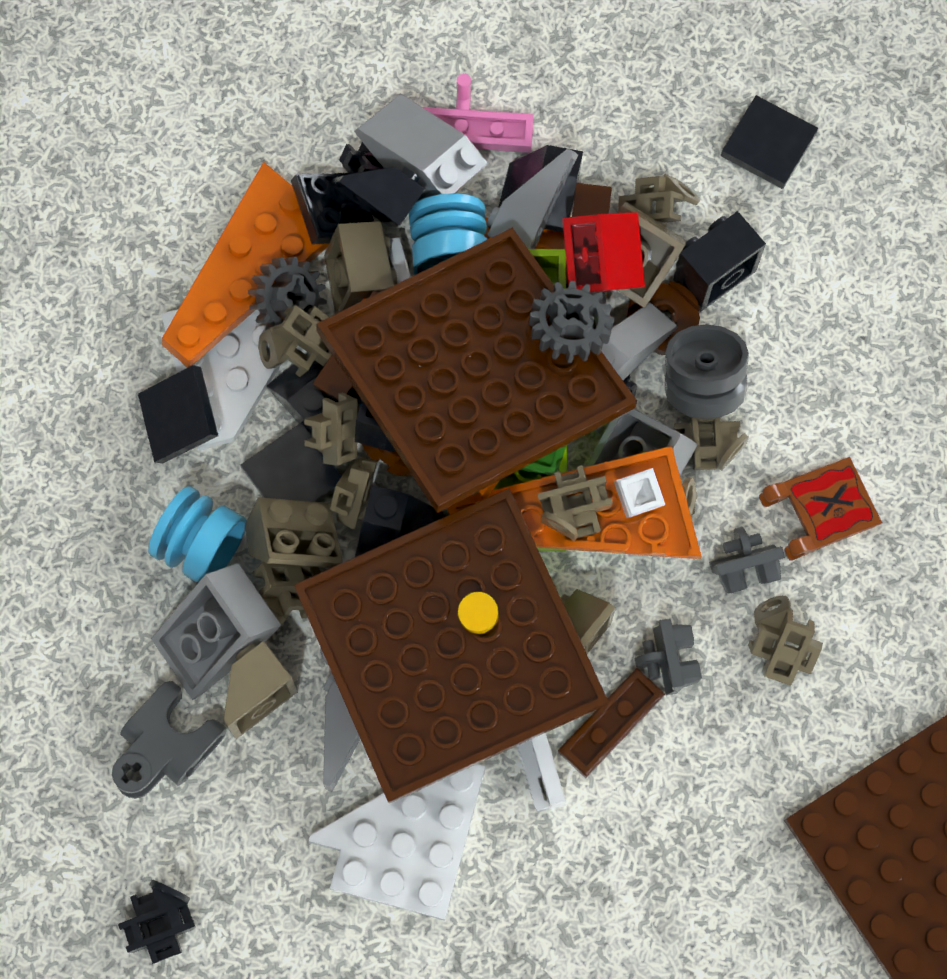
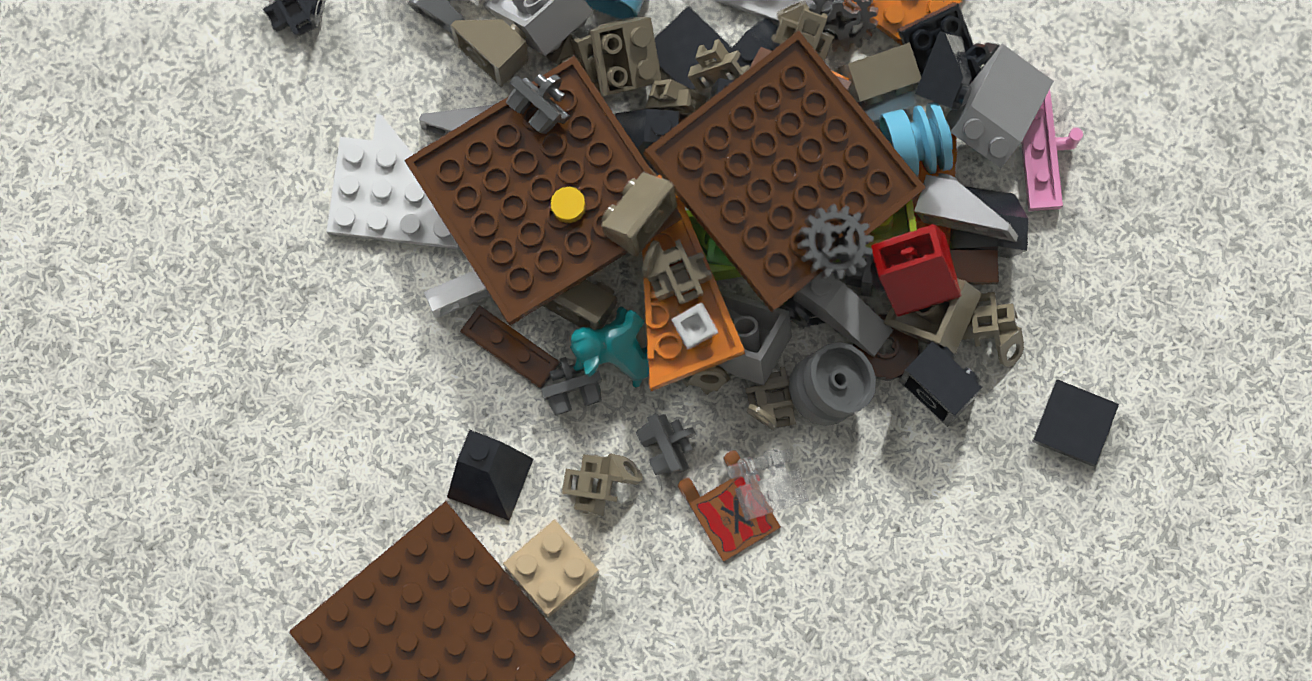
camera: 80 degrees right, 5 degrees up
none -> black slope [447,429,534,521]
none -> tan brick [503,519,600,619]
none -> dark grey hips [506,74,570,134]
none -> teal animal [570,306,649,388]
none -> dark tan slope [601,172,678,258]
none -> clear plate [728,449,809,521]

